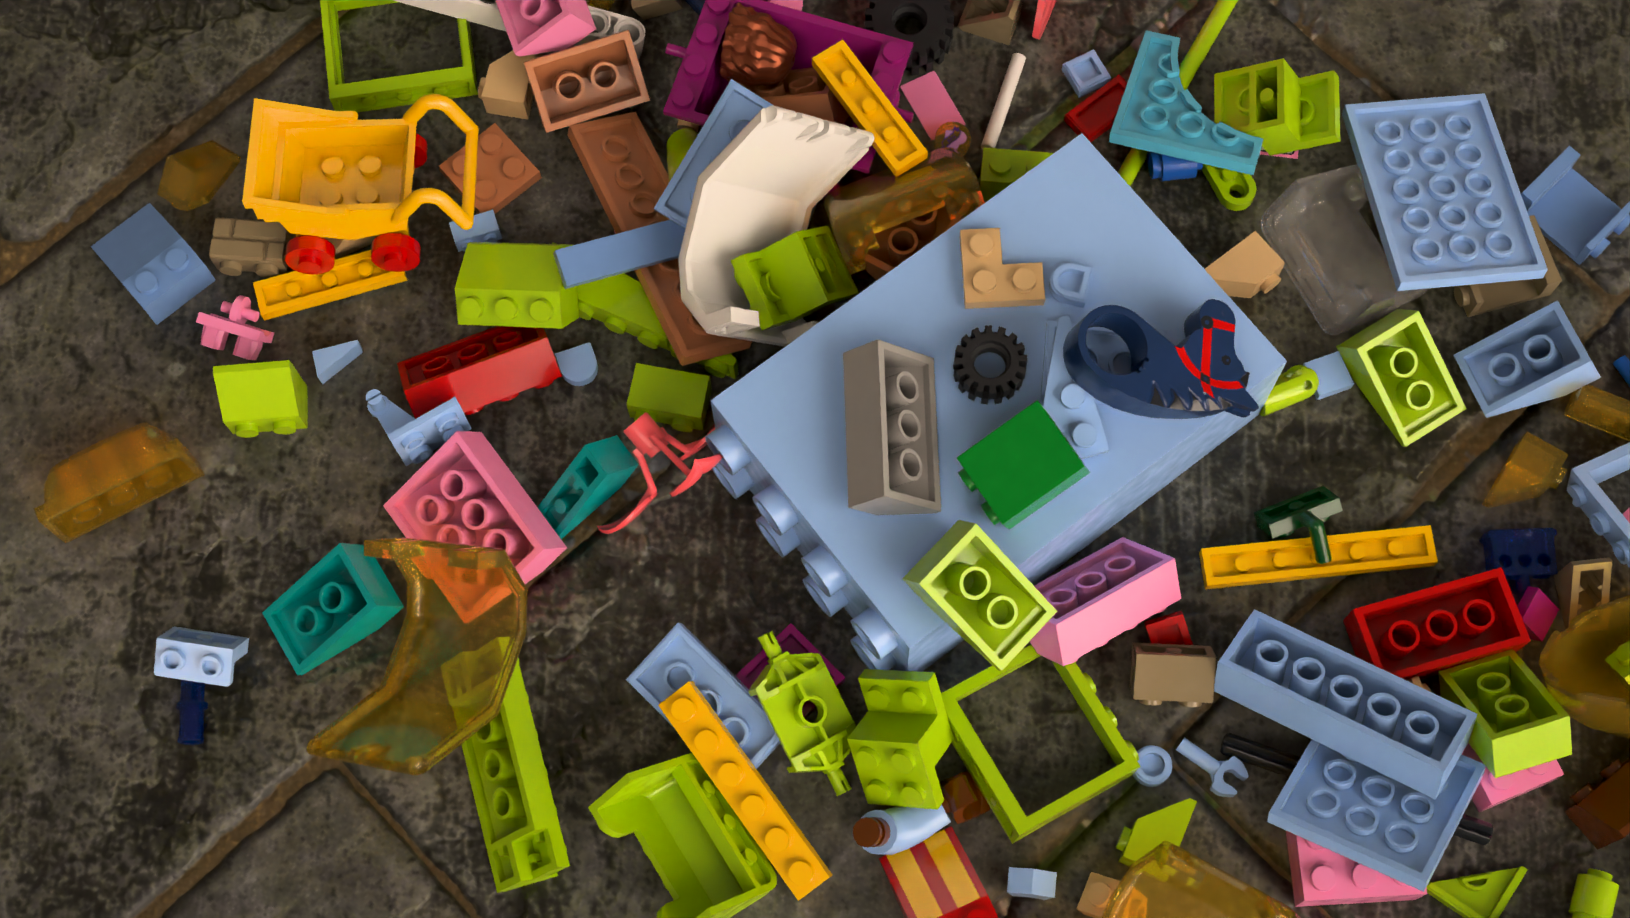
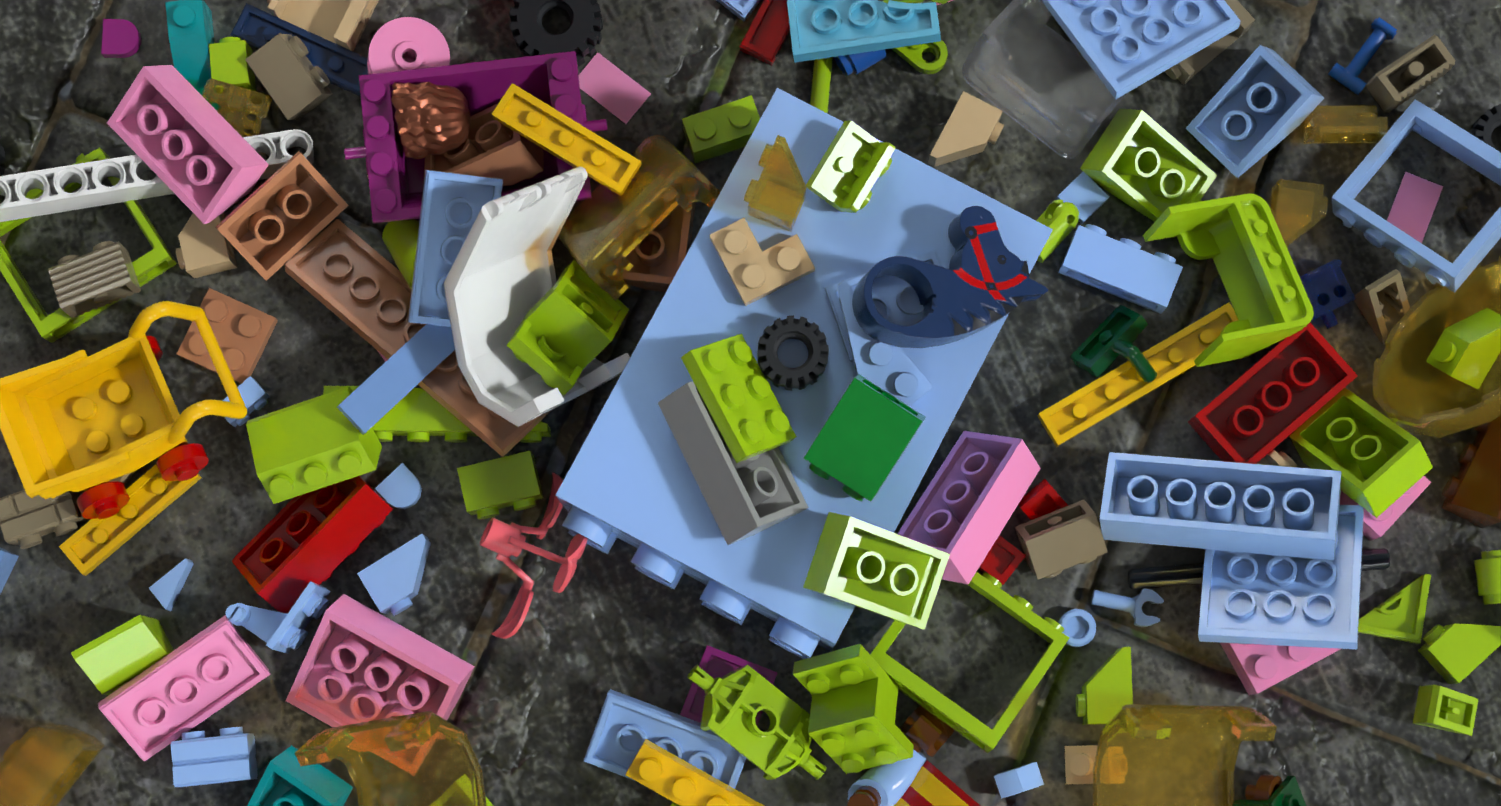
camera: 25 degrees left, 10 degrees up
bright pink hips [196,295,274,360] -> none
teal slope [538,435,639,539] -> none
clear yellow tile [934,122,971,160] -> none
white bar [981,53,1026,149] -> none
light blue tile [1049,262,1094,308] -> none
magenta tile [1517,586,1559,642] -> none
none -> dark tan brick [48,241,141,318]
none -> bright pink tile [98,615,270,762]
none -> light blue brick [171,727,258,787]
none -> light blue slope [357,534,431,616]
none -> lime plate [681,334,797,463]
none -> clear yellow slope [744,135,807,232]
none -> lime bracket [805,121,895,213]
none -> red plate [979,535,1026,586]
none -> light blue brick [1058,224,1183,314]
none -> lime windscreen [1143,193,1314,367]

